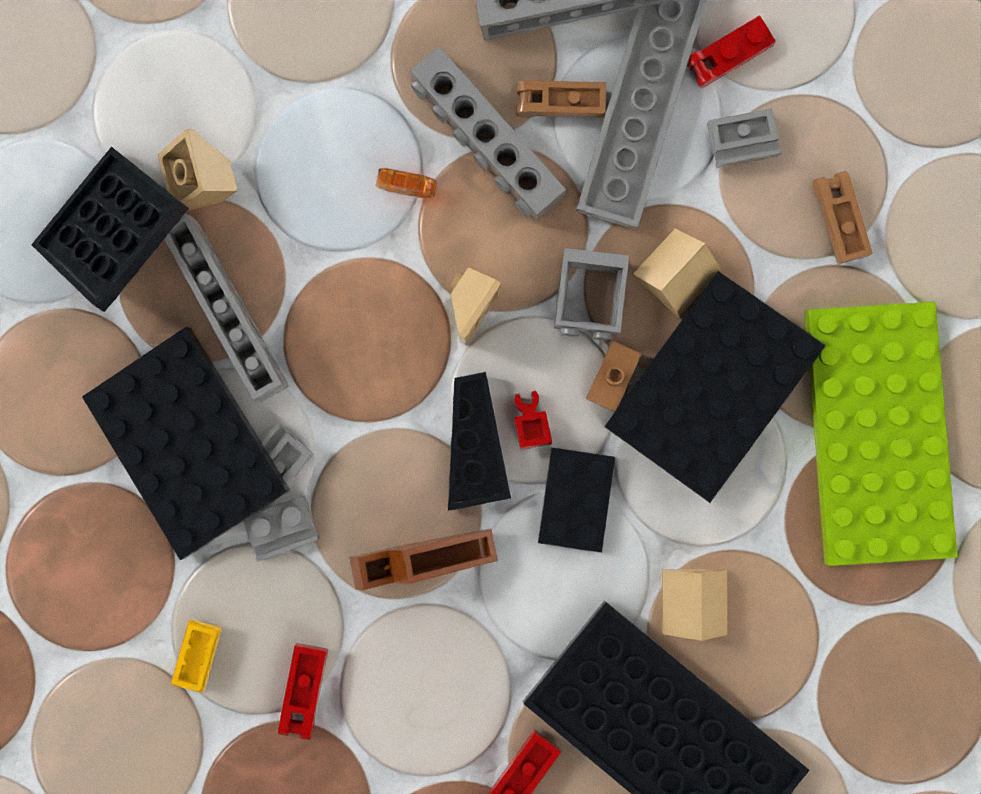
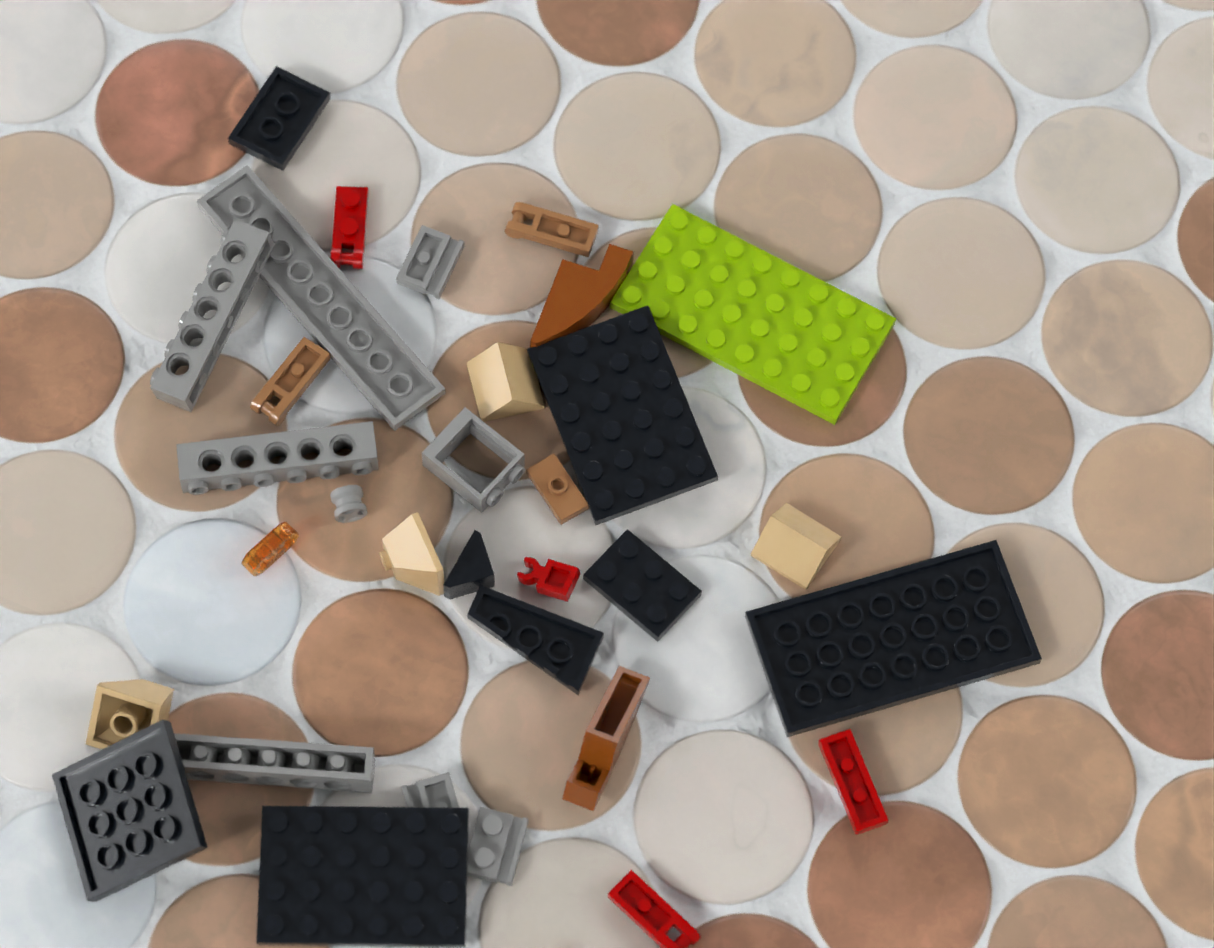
camera: 60 degrees left, 20 degrees down
none -> light grey wheel [330,485,367,523]
none -> black slope [443,530,495,599]
none -> dark orange slope [530,244,634,348]

